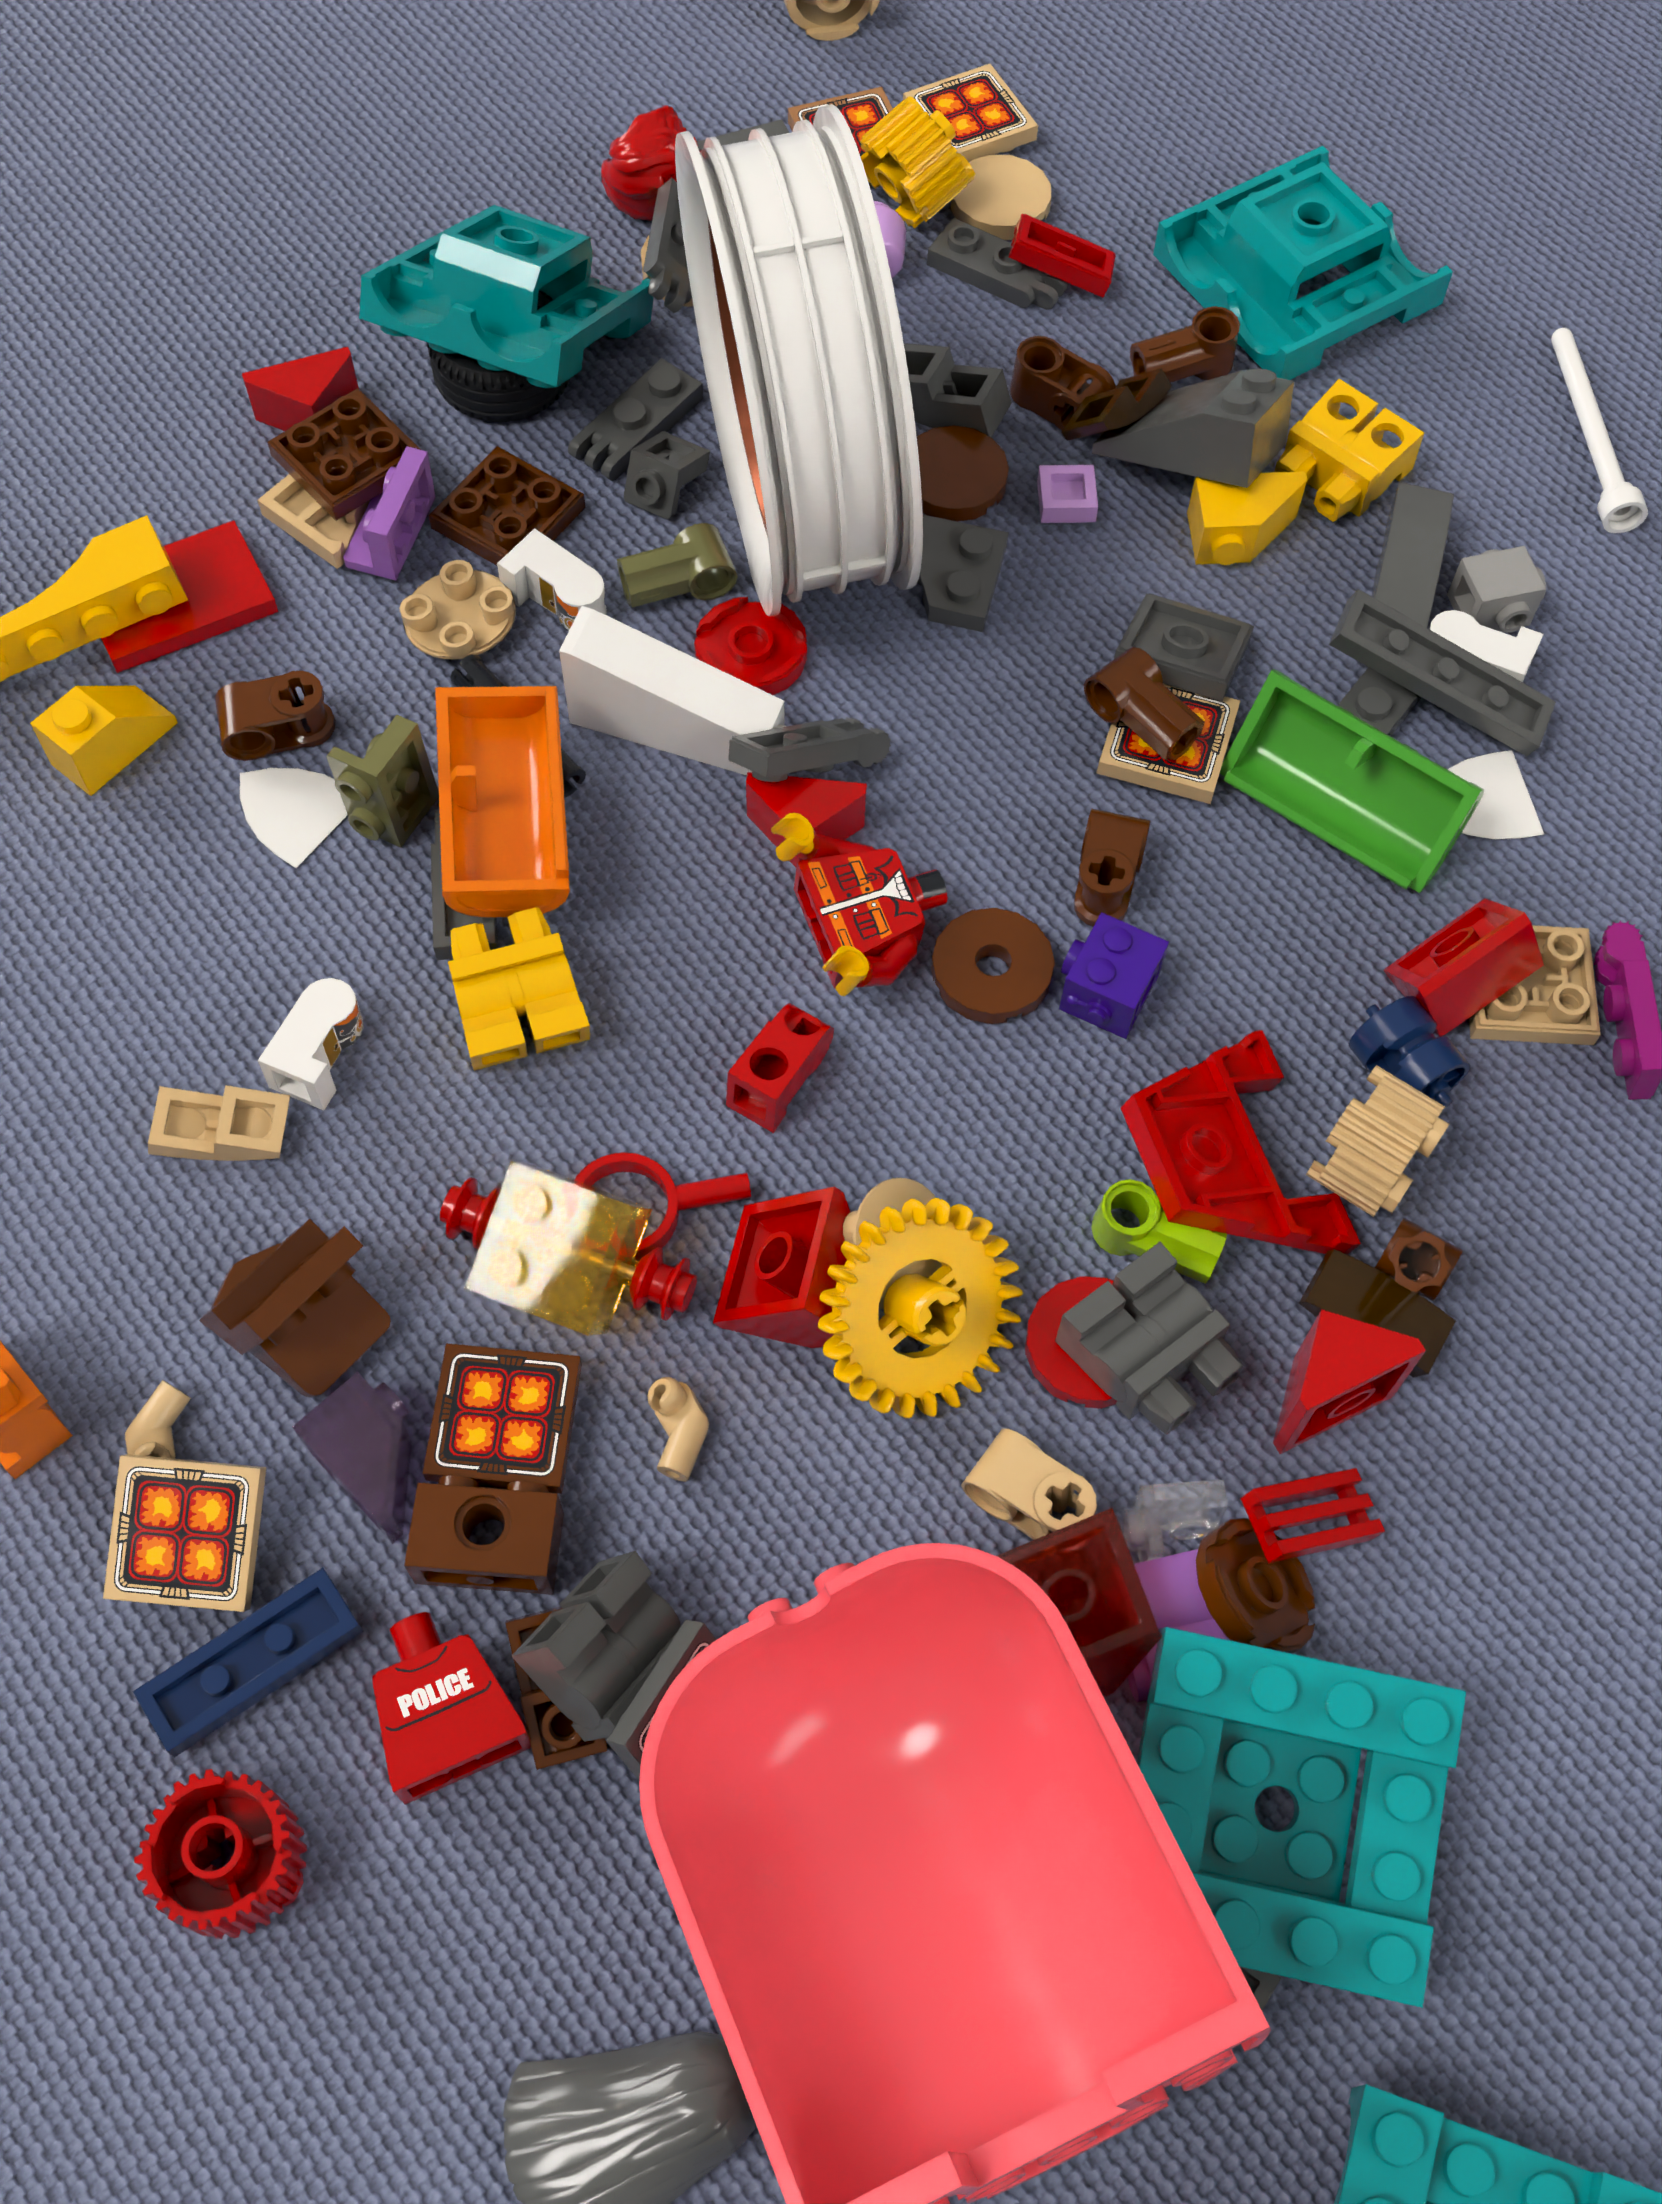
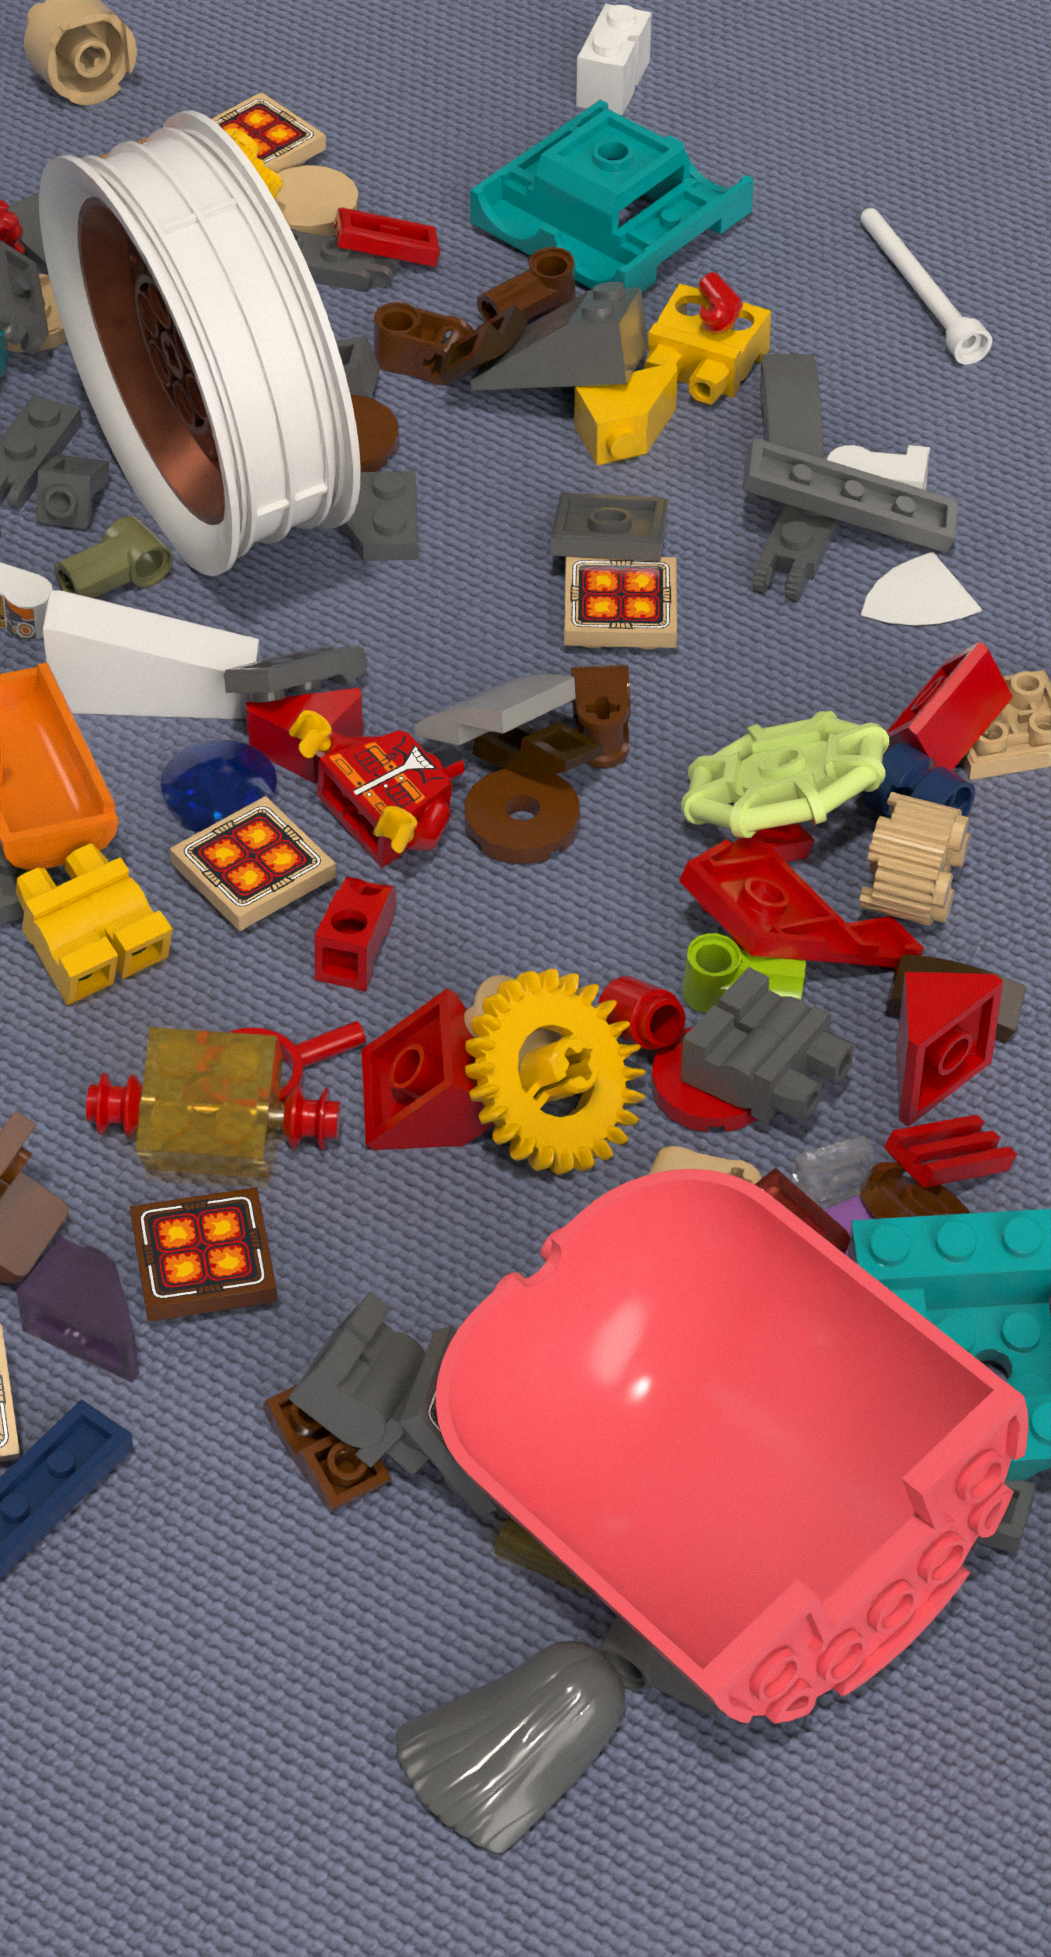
camera: 15 degrees left, 15 degrees down
red brick [134,1769,307,1939] -> none
red torso [372,1612,531,1805] -> none
reddish brown brick [404,1476,564,1595] -> none
tan arm [647,1377,709,1482] -> none
red tile [694,597,807,695] -> none
lavender plate [1037,465,1098,523] -> none
dark purple head [1059,912,1169,1039] -> none
reddish brown piece [1084,647,1205,761] -> none
bright green container [1219,669,1484,893] -> none
reddish brown piece [1375,1218,1463,1301] -> none
light grey brick [1447,546,1546,633] -> none
none -> clear blue dish [161,740,277,832]
none -> tile [169,796,336,931]
none -> light grey slope [414,674,576,746]
none -> dark brown slope [472,721,604,774]
none -> white piece [576,4,652,115]
none -> red brick [598,976,685,1050]
none -> yellowish green plate [681,711,889,838]
none -> red arm [698,272,743,334]

